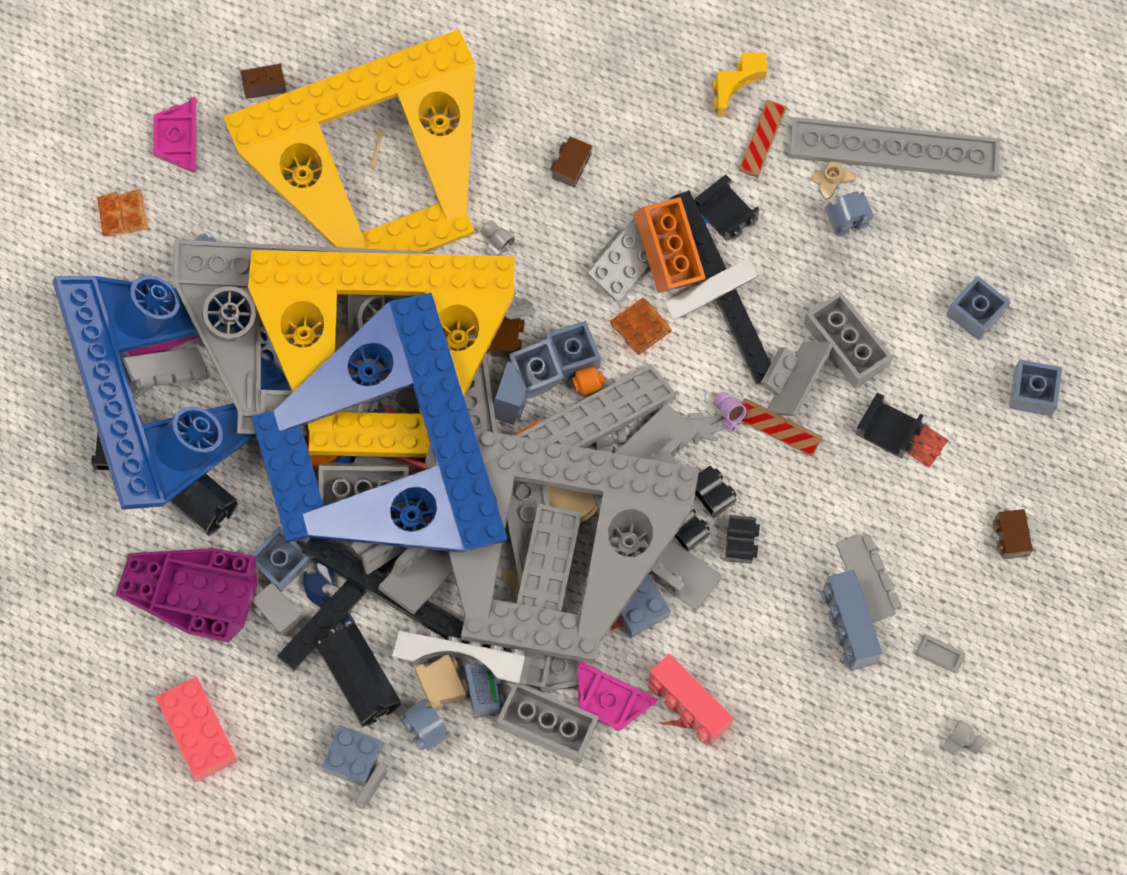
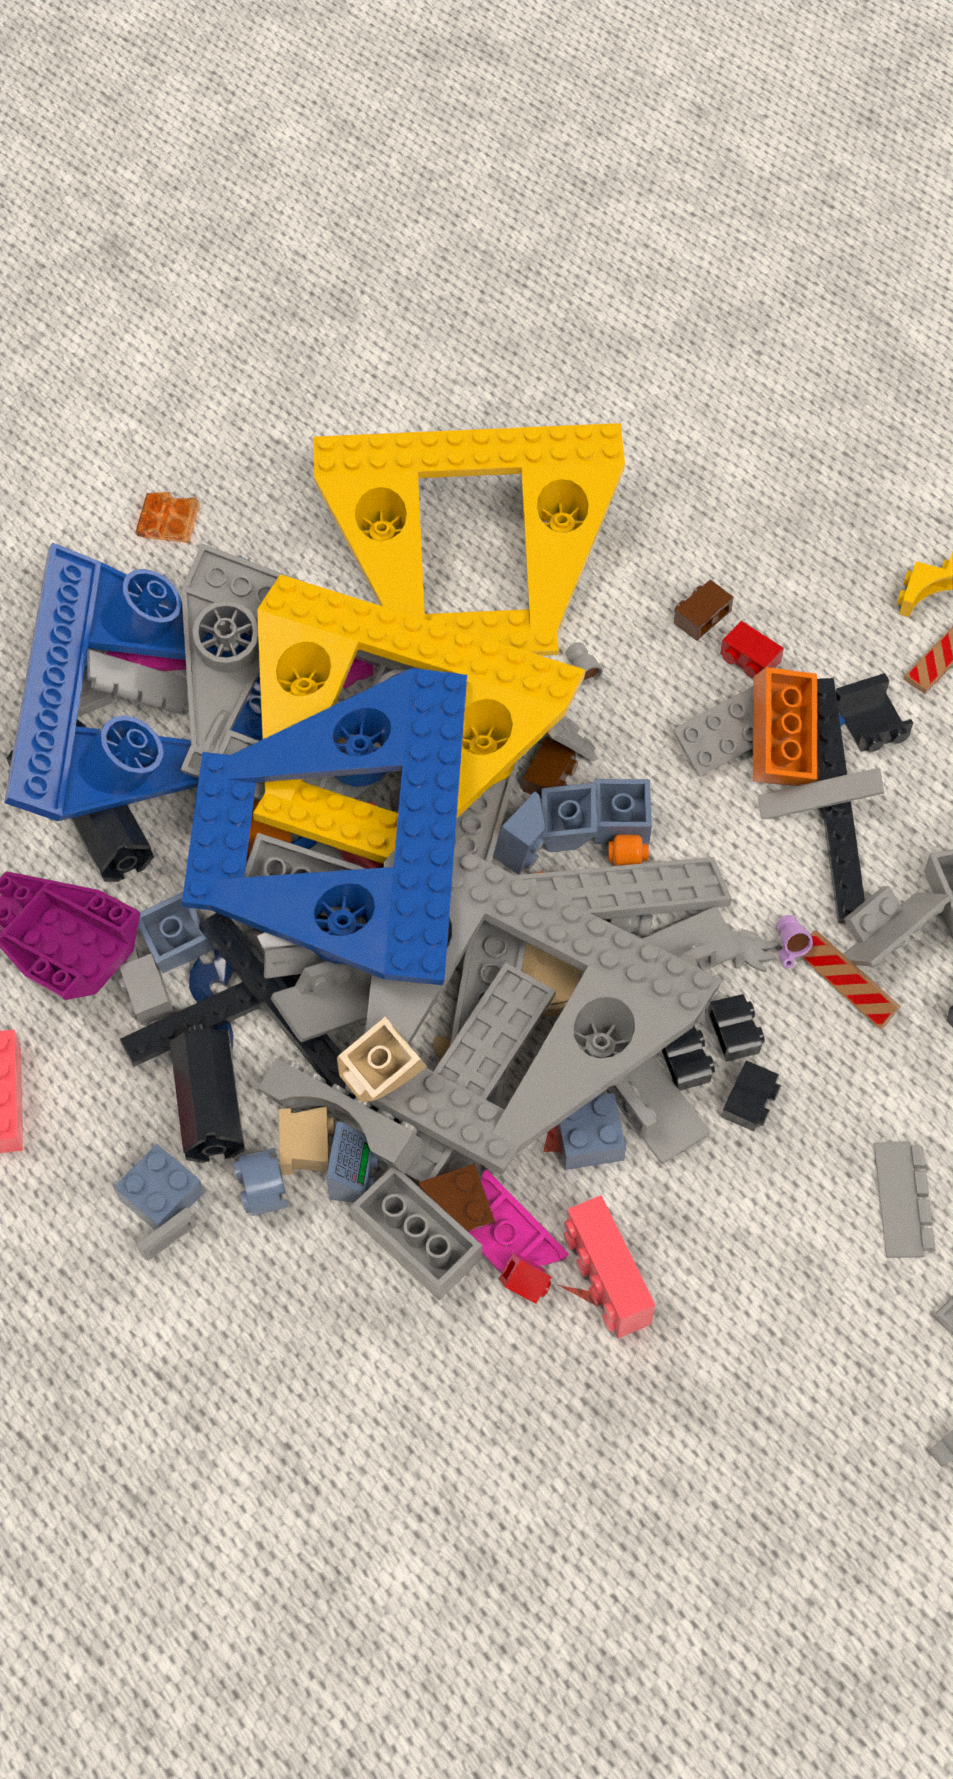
camera: 25 degrees right, 10 degrees down
dark pink wing [153,97,197,173] -> none
reddish brown brick [240,63,287,99] -> none
tan hinge [369,129,385,169] -> none
clear orange slope [610,297,672,355] -> none
sand blue brick [821,569,882,671] -> none
none -> tan slope [337,1017,427,1102]
none -> reddish brown wing [419,1163,495,1232]
none -> red brick [498,1252,552,1304]
none -> red brick [720,620,784,678]

